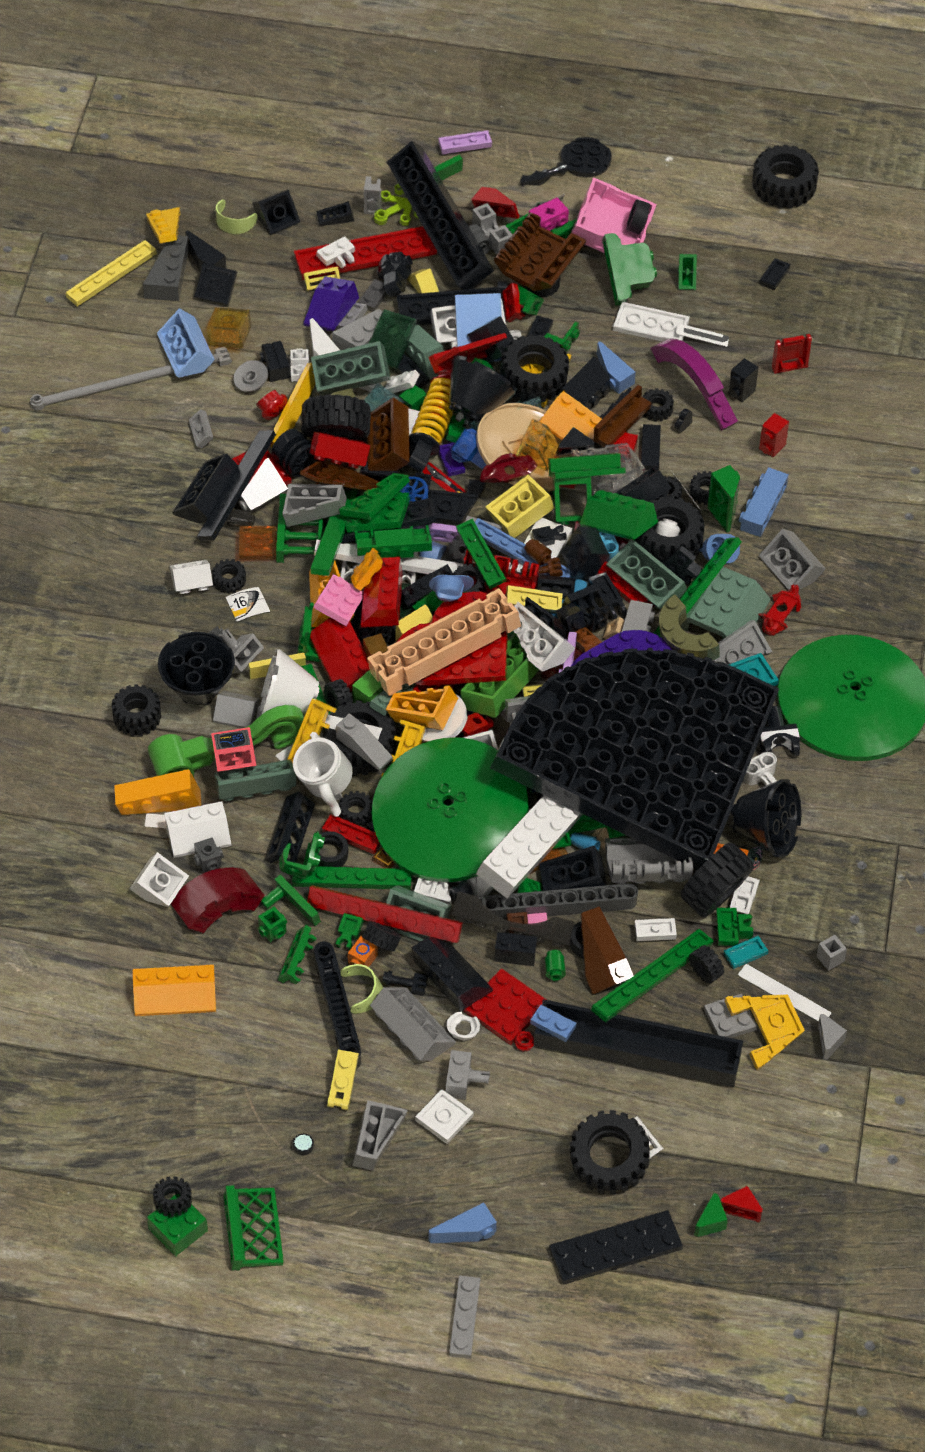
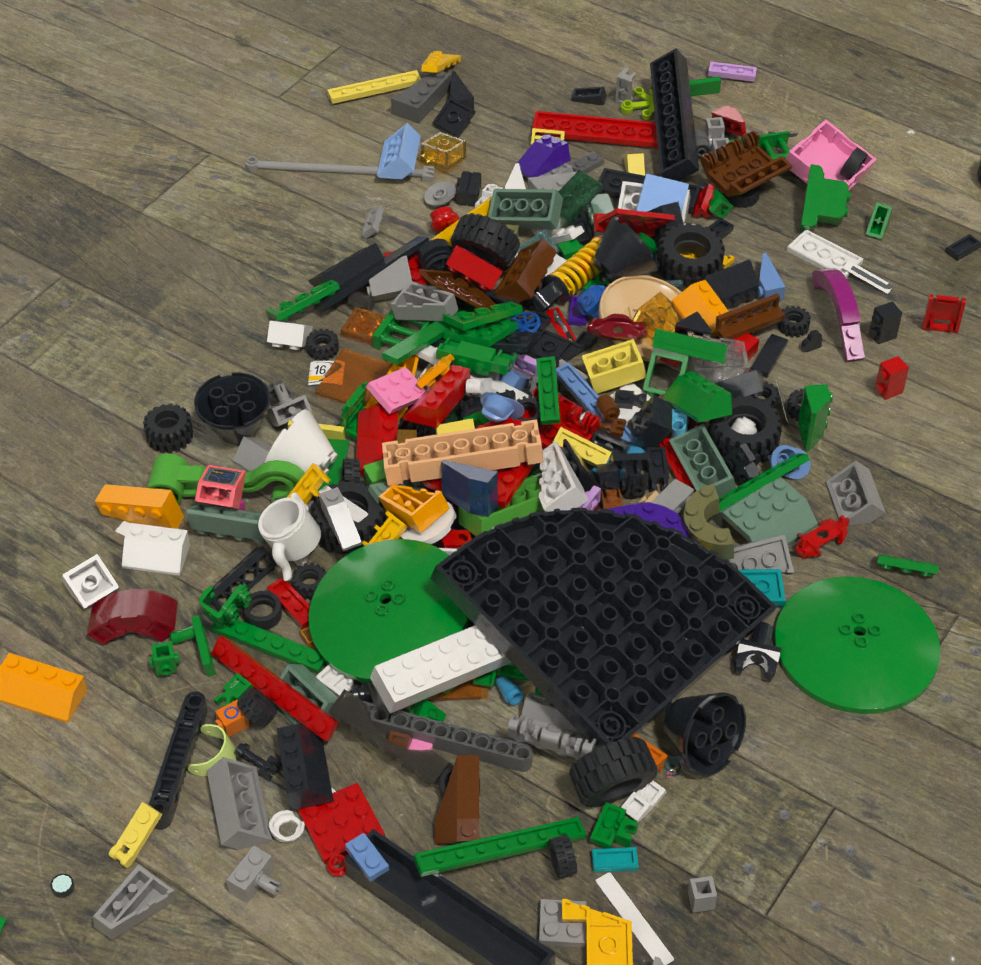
camera: 25 degrees right, 5 degrees down
dark grey brick [193,837,224,872] -> none
yellowish green piece [216,199,258,234] -> none
black slope [252,190,301,234] -> none
green plate [278,925,317,984] -> none
white hinge [316,237,355,268] -> none
black piece [377,252,413,298] -> none
white plate [415,1089,474,1144] -> none
black brick [494,932,537,966] -> none
black piece [520,162,568,186] -> none
dark pink brick [528,197,569,231] -> none
black slope [539,845,607,891] -> none
green bracket [544,321,580,351] -> none
green brick [544,950,566,981] -> none
black tile [561,137,612,177] -> none
white plate [635,918,677,941] -> none
medium blue brick [739,467,789,537] -> none
white beam [743,752,777,785] -> none
none -> green wing [265,280,340,322]
none -> clear orange piece [315,348,392,406]
none -> dark blue slope [441,460,498,517]
none -> white leg [466,378,492,397]
none -> green plate [877,554,939,577]

